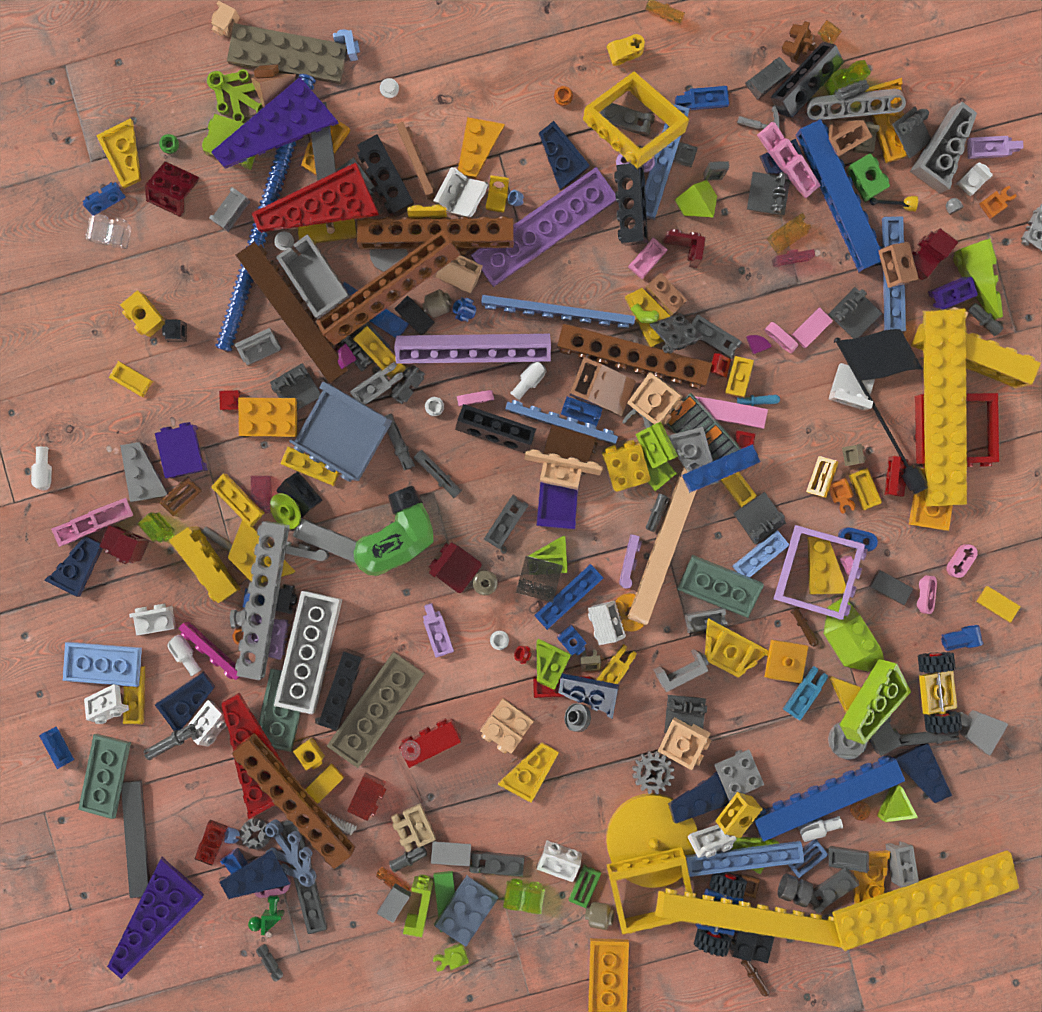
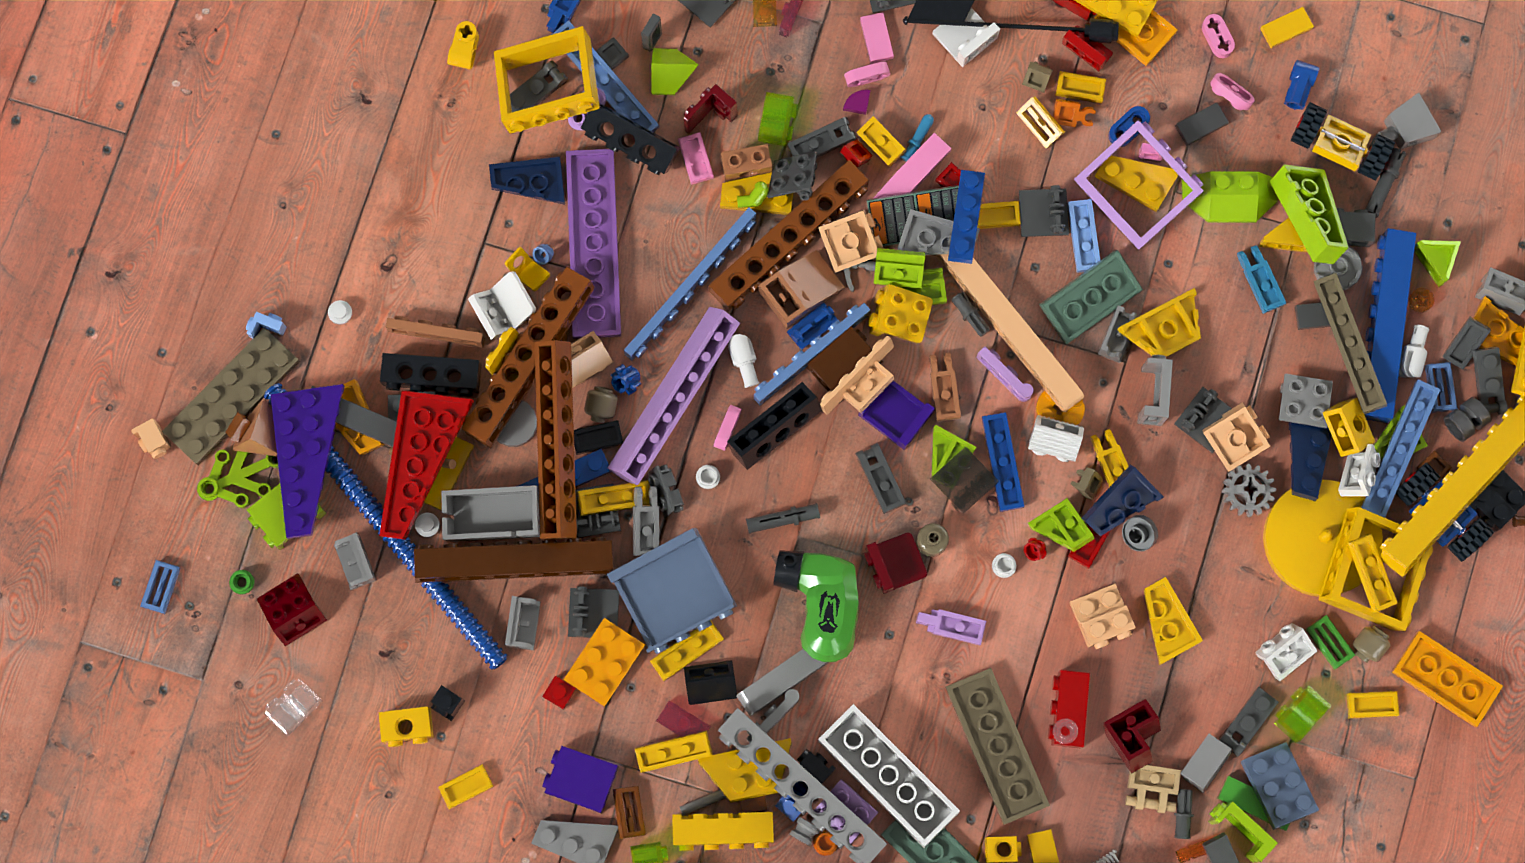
camera: 55 degrees left, 10 degrees down
blue hinge [83,182,126,216] -> none
yellow wing [96,118,141,189] -> none
lime dish [270,493,301,529] -> none
black brick [318,649,365,731] -> none
magenta tile [338,344,357,369] -> none
clear red brick [347,772,387,821] -> none
dark grey pin [385,414,415,471] -> none
lime plate [433,943,469,972] -> none
light orange wing [458,117,505,179] -> none
orange plate [554,86,573,106] -> none
blue brick [557,625,587,656] -> none
light orange plate [764,639,808,683] -> none
reddish brown piece [791,607,819,647] -> none
dark blue wing [893,743,952,803] -> none
none -> medium blue tile [140,560,181,614]
none -> clear neon green brick [758,92,798,146]
none -> nougat hinge [929,353,961,421]
none -> dark red brick [1103,699,1161,774]
none -> dark grey tile [1295,303,1330,330]
none -> dark tan plate [1313,273,1388,415]
none -> yellow tile [1346,691,1399,719]
none -> yellow tile [1347,534,1398,612]

